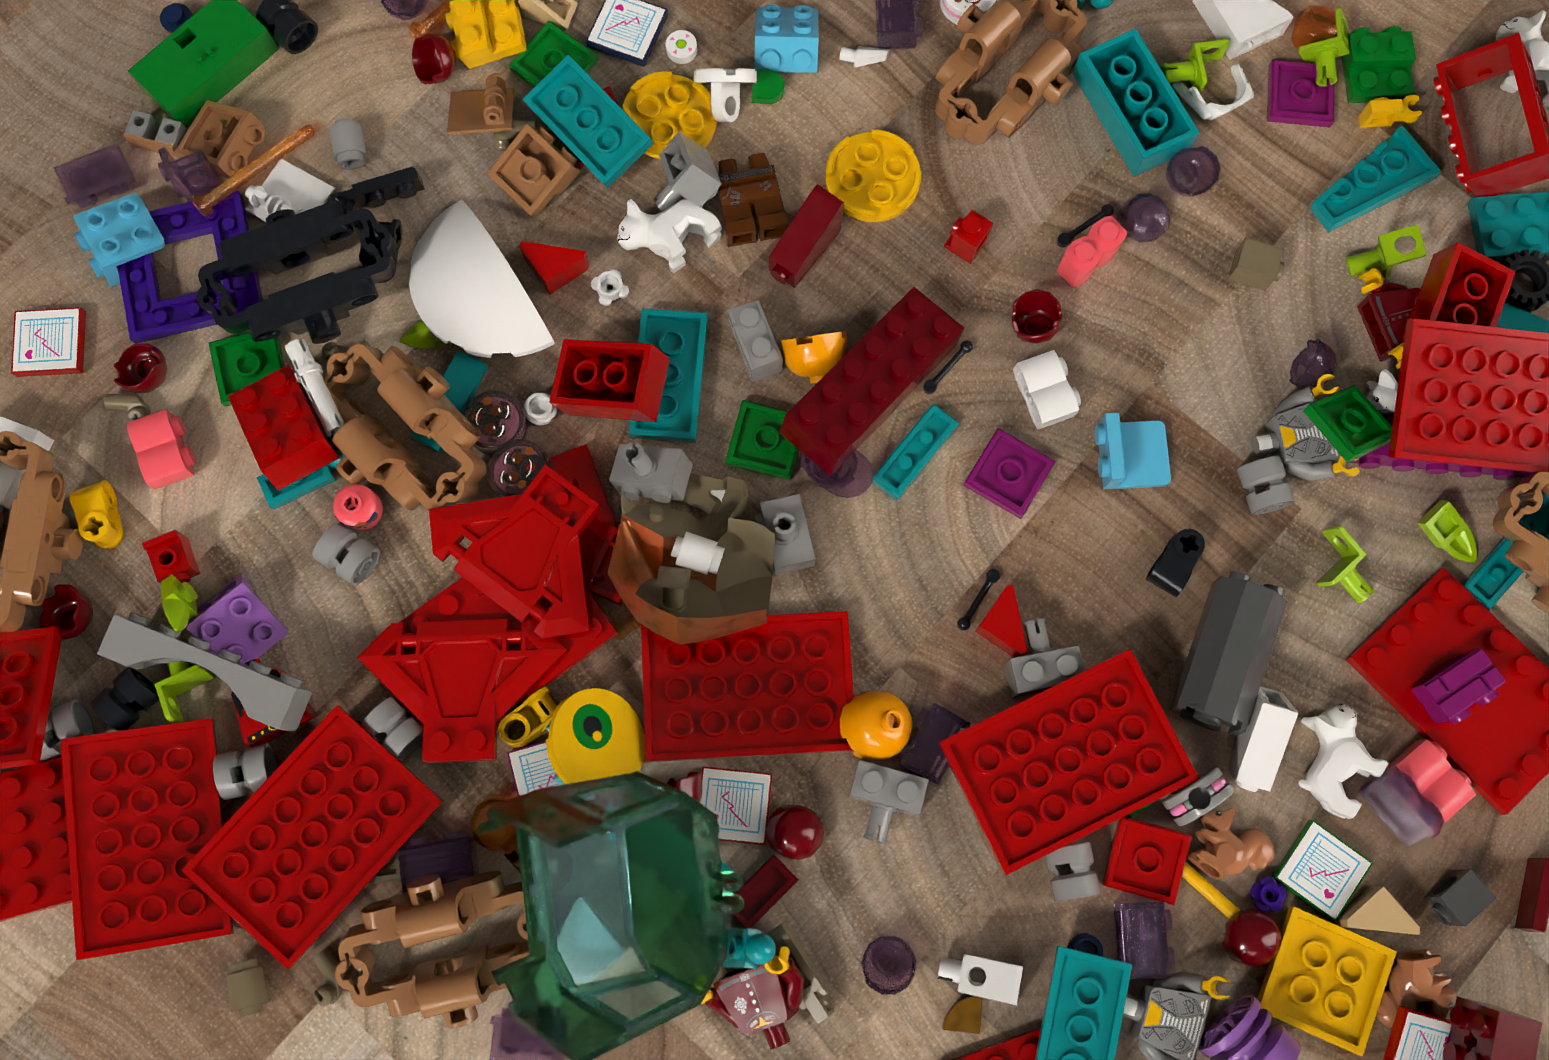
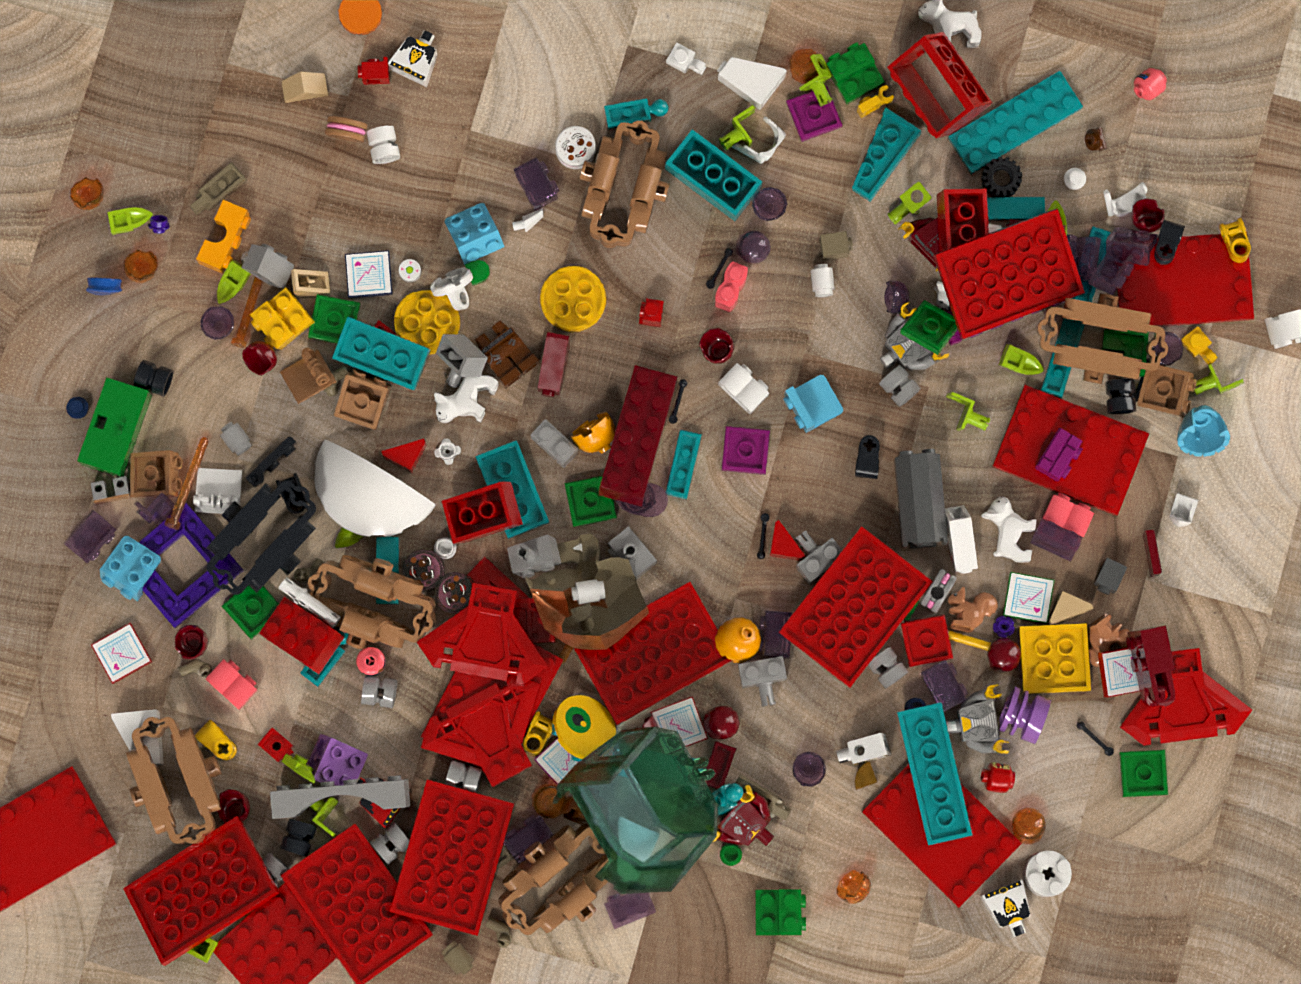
camera: 25 degrees left, 5 degrees up
none -> green plate [720,843,742,866]
none -> white brick [811,264,835,297]

